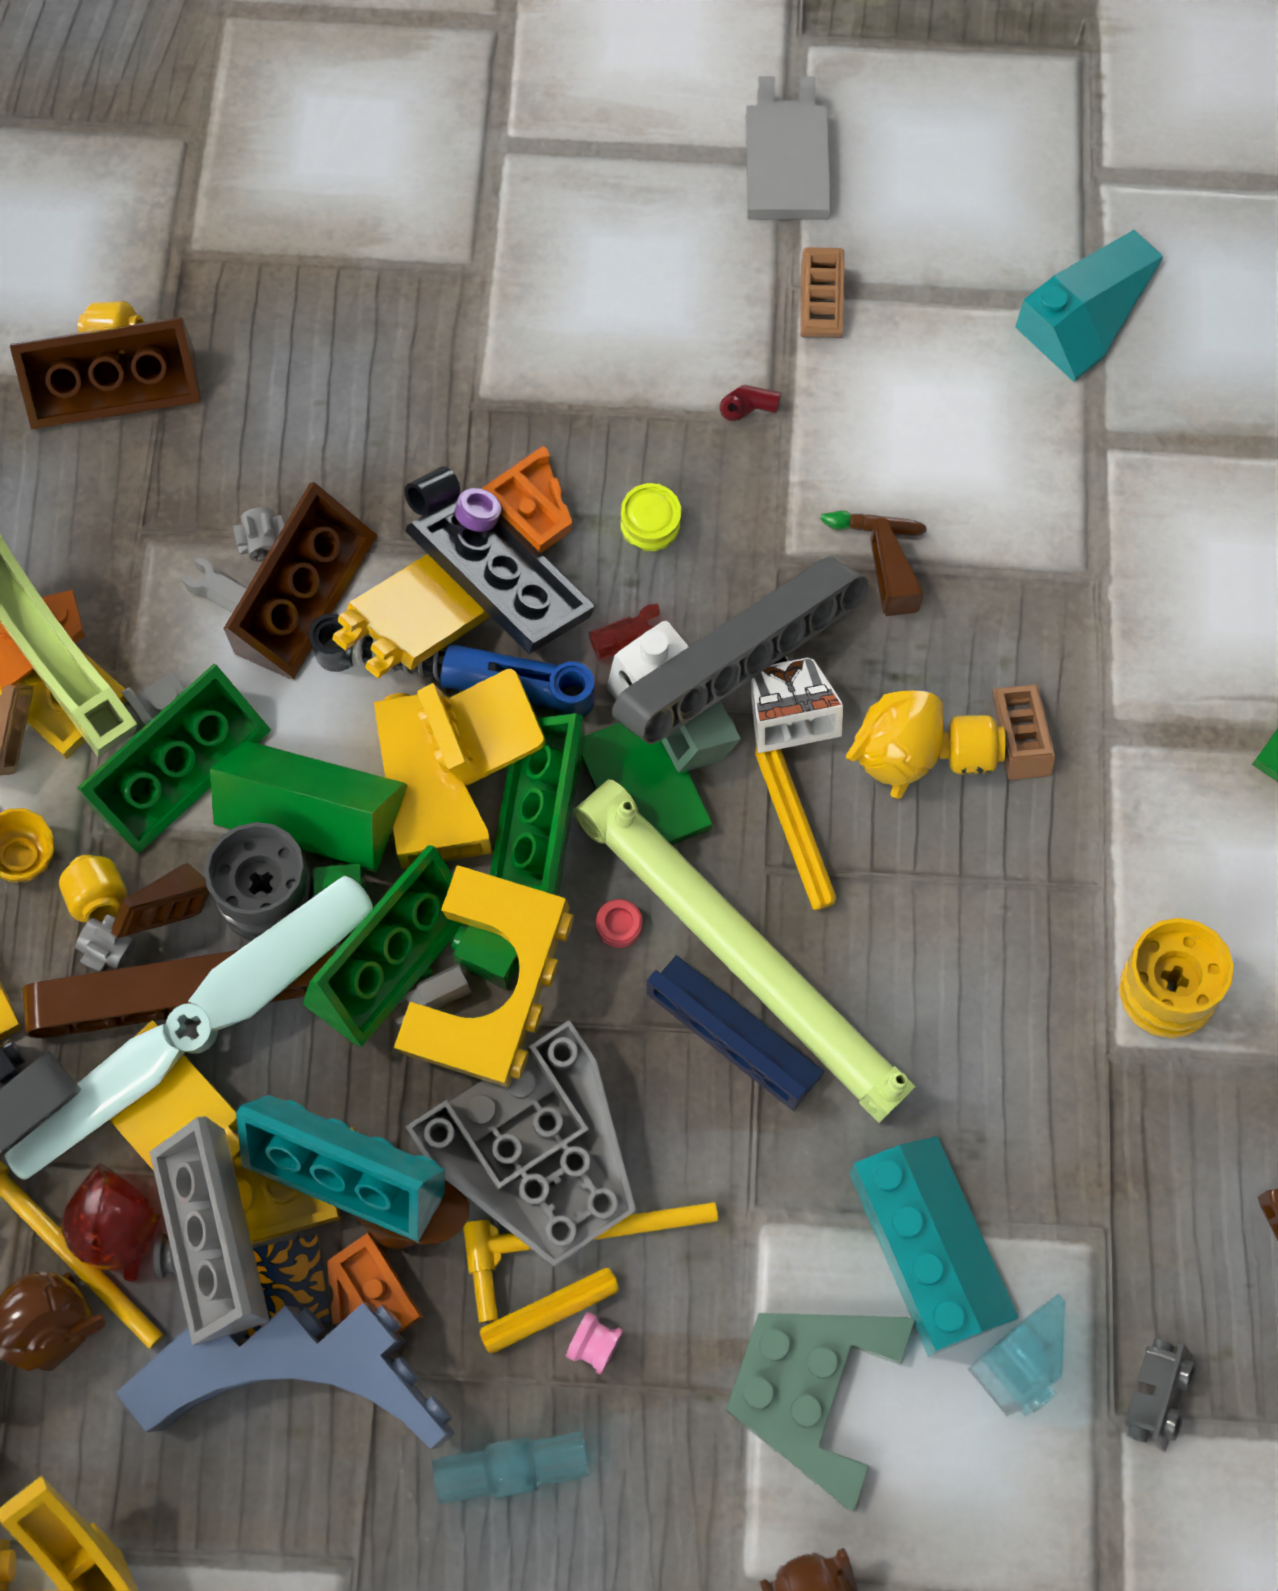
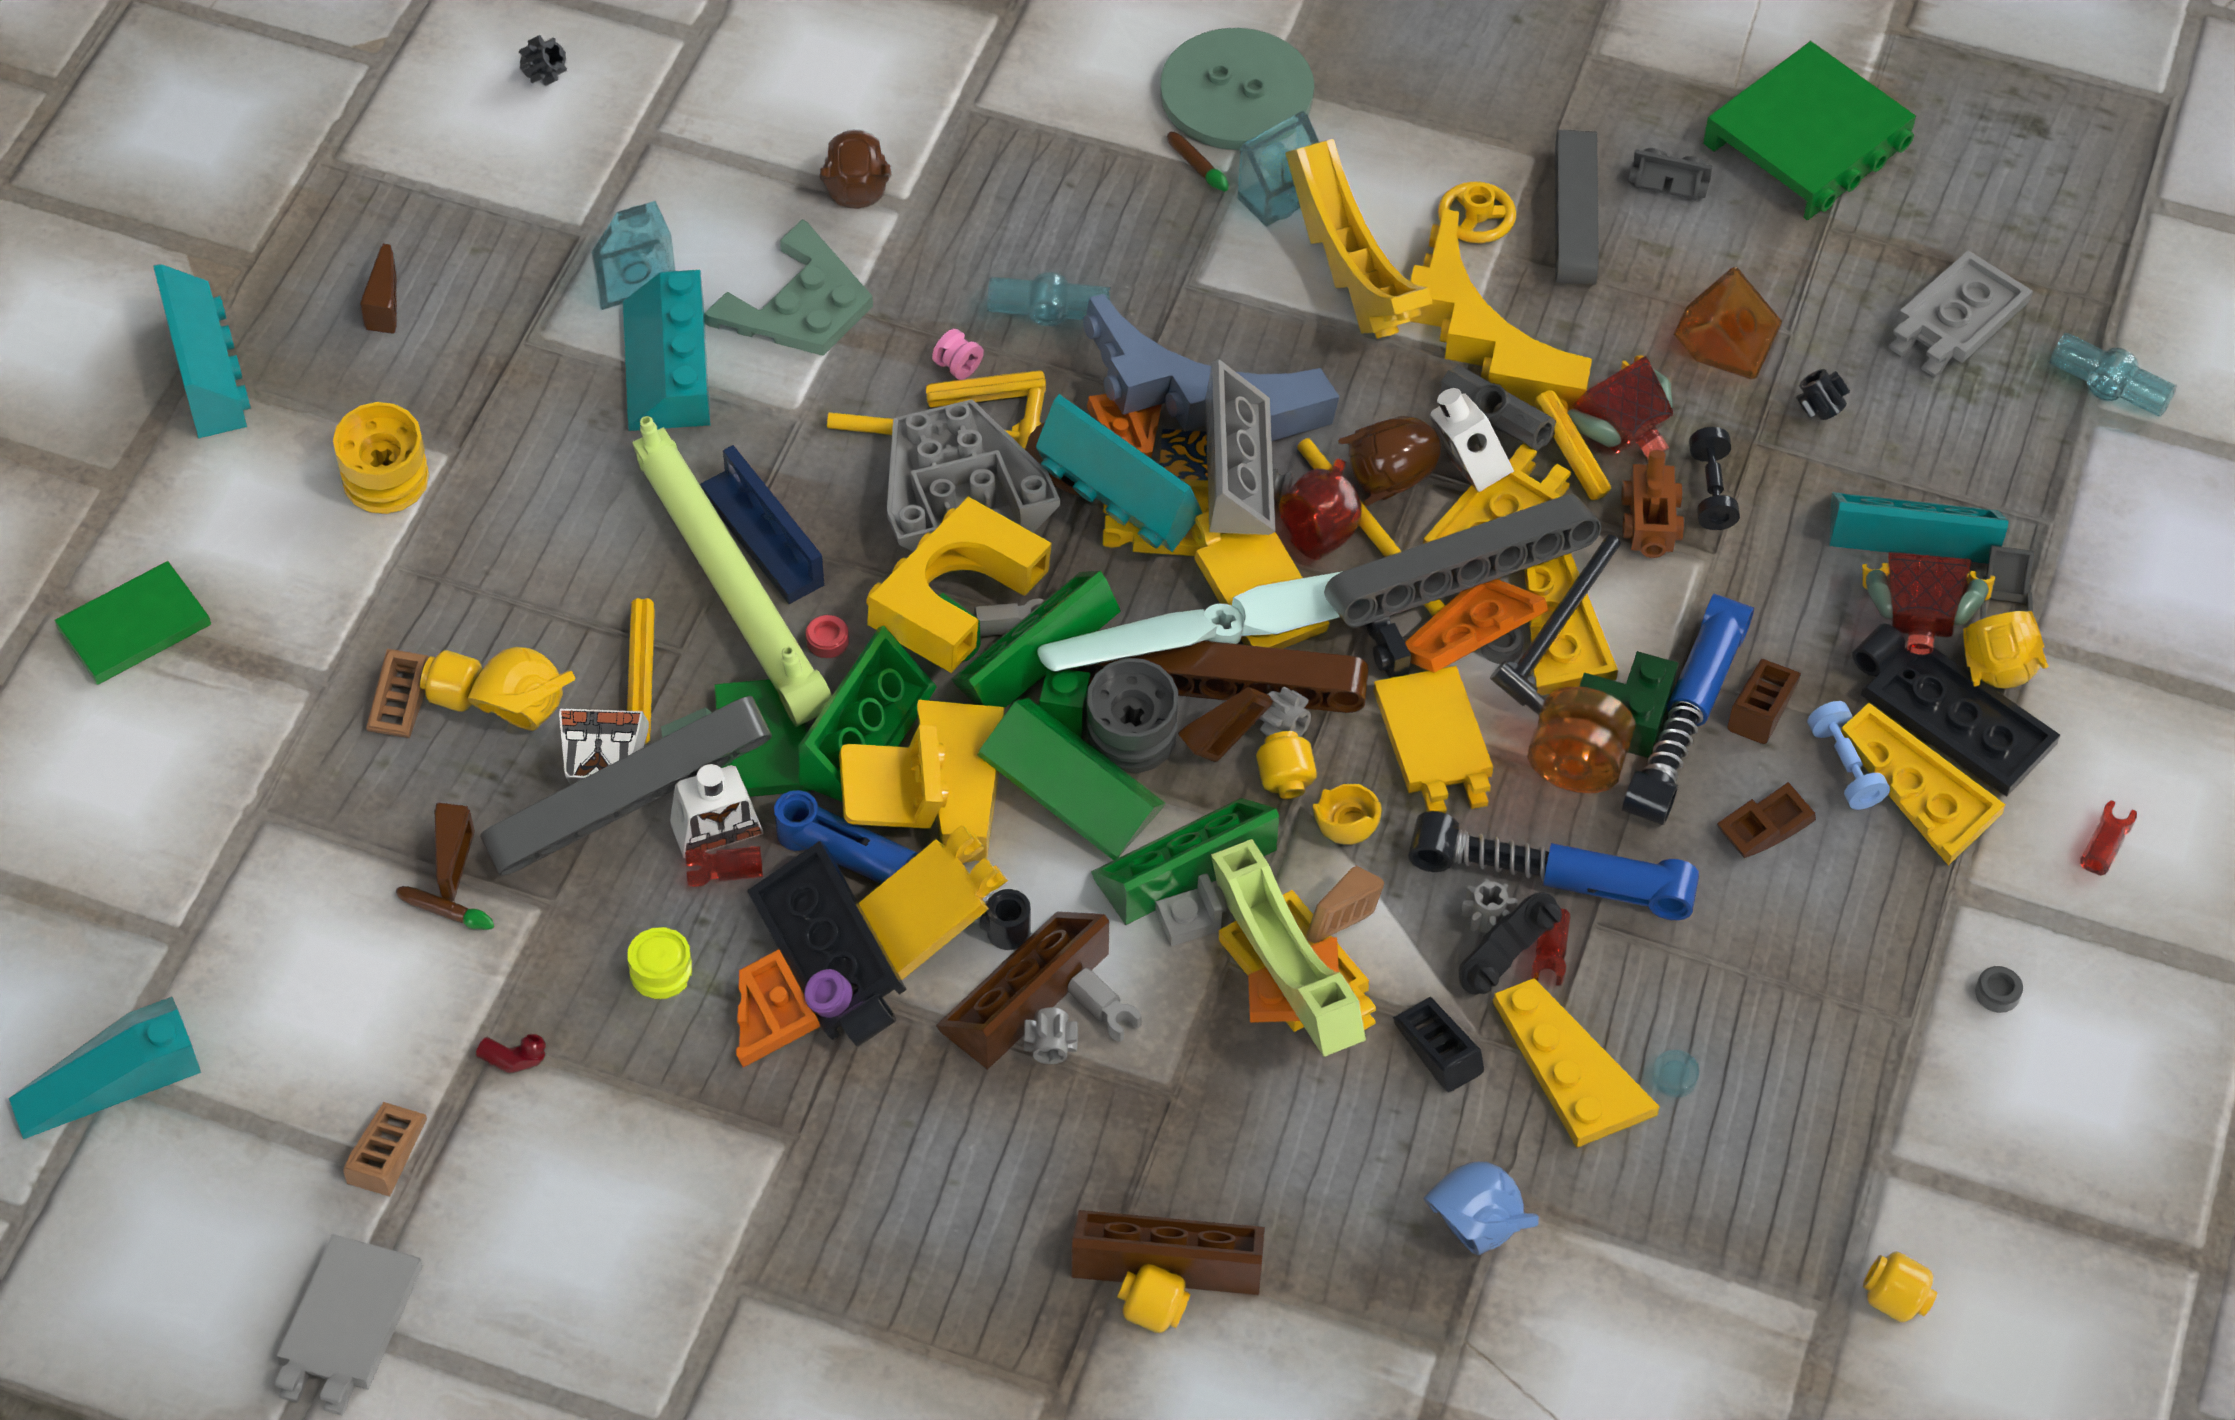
camera: 165 degrees left, 15 degrees down
dark grey hinge [1125,1339,1196,1452] -> none

